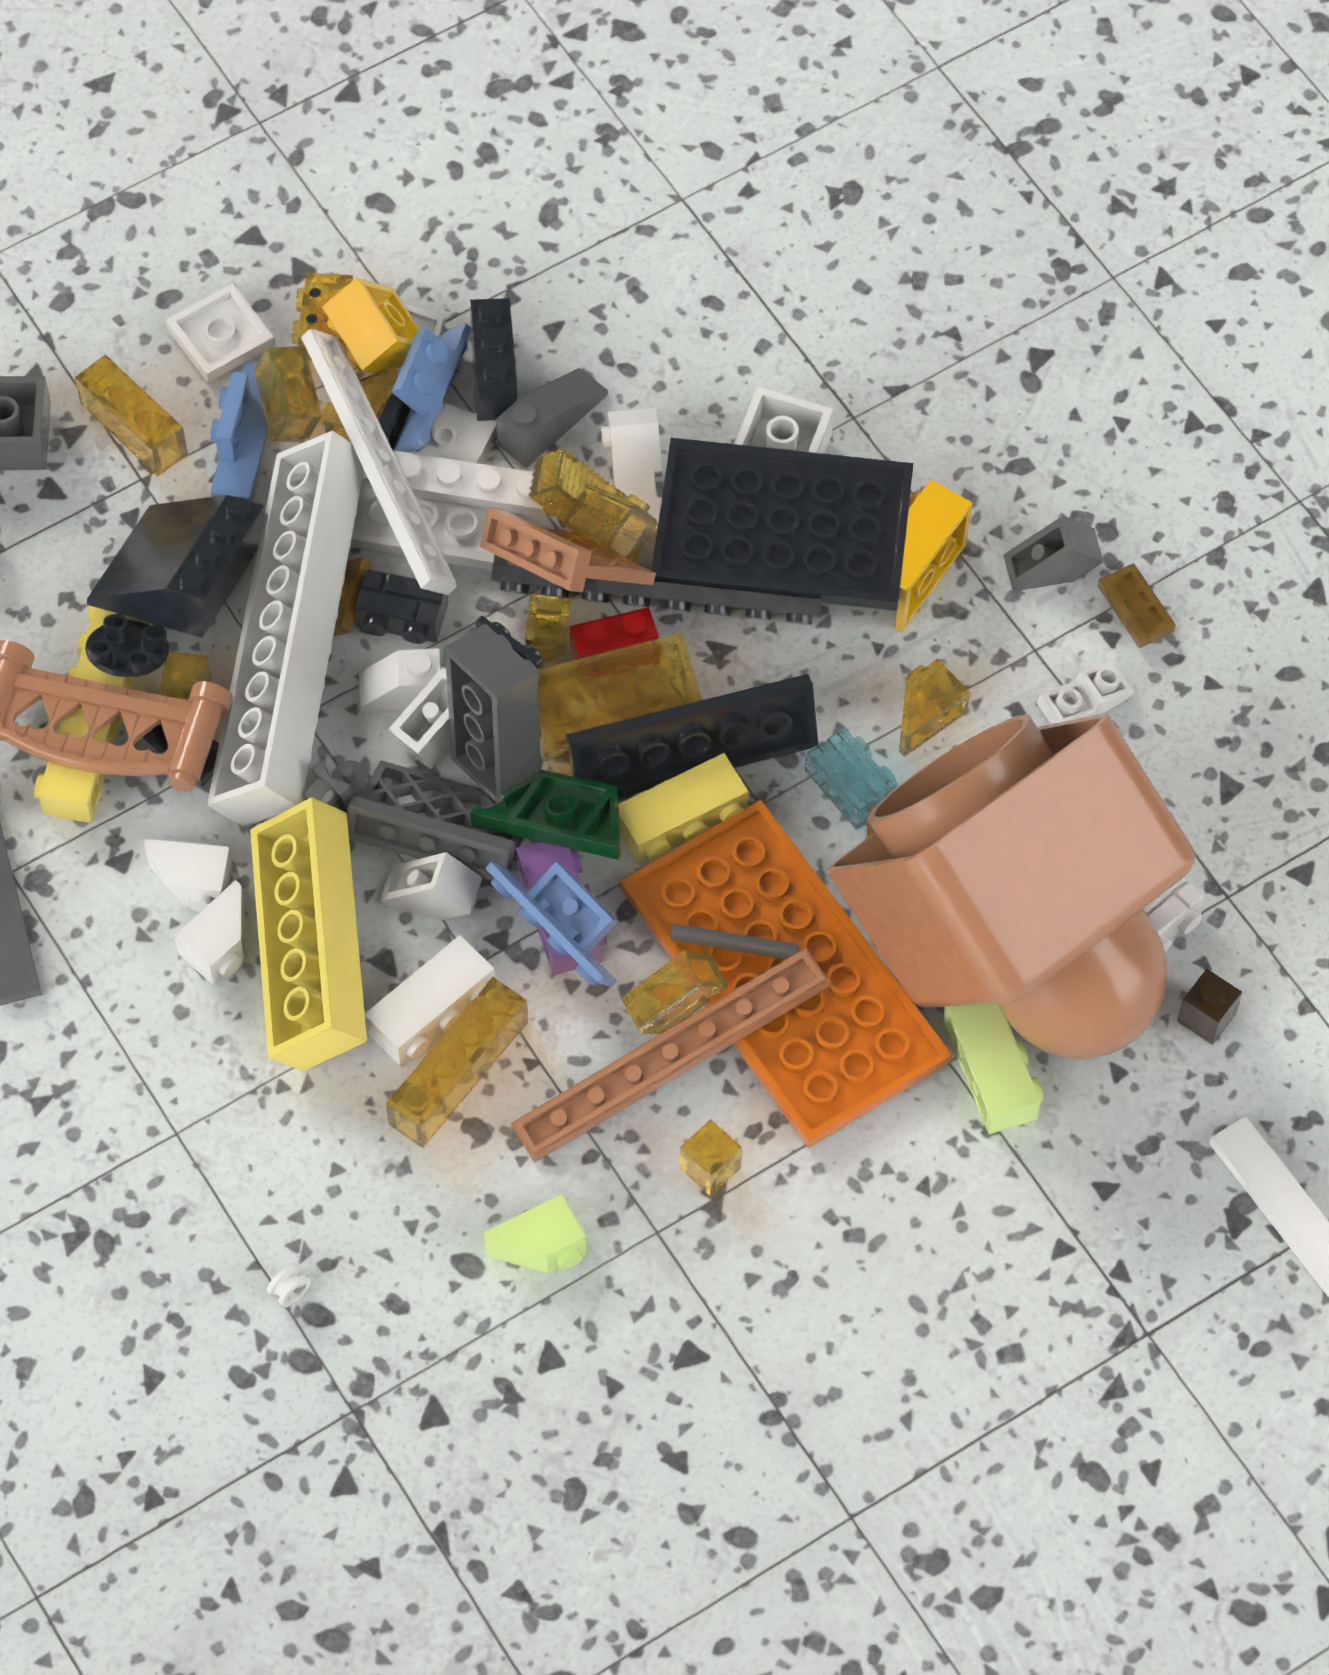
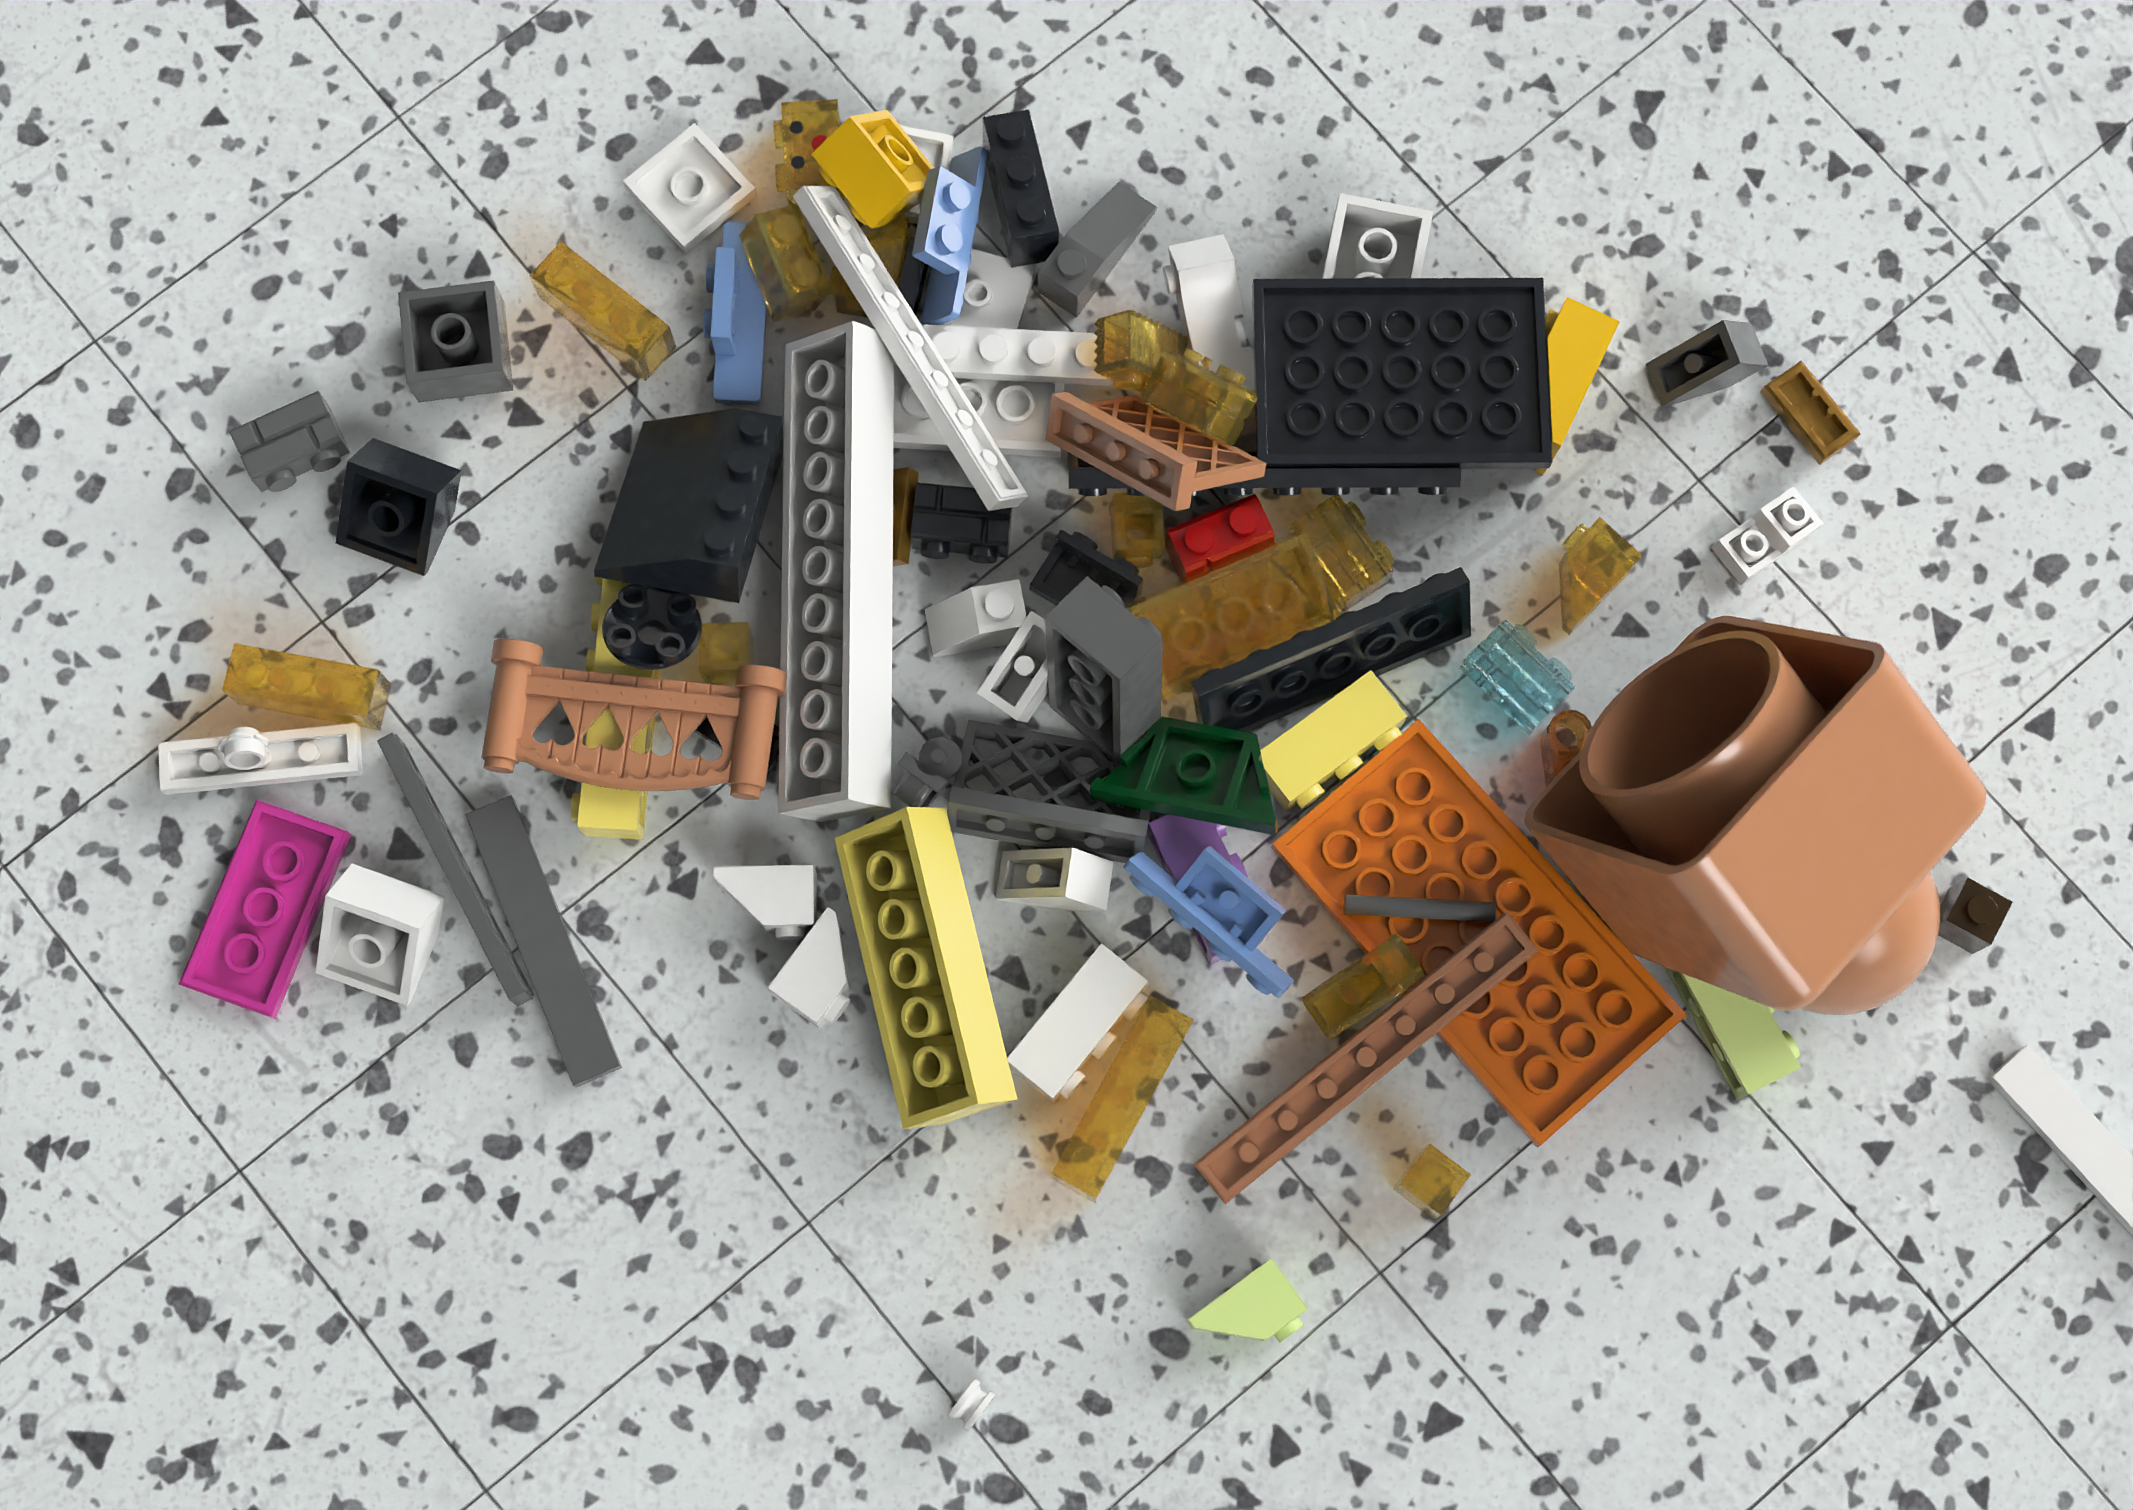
camera: 10 degrees left, 15 degrees up
none -> clear yellow brick [1287,495,1394,612]

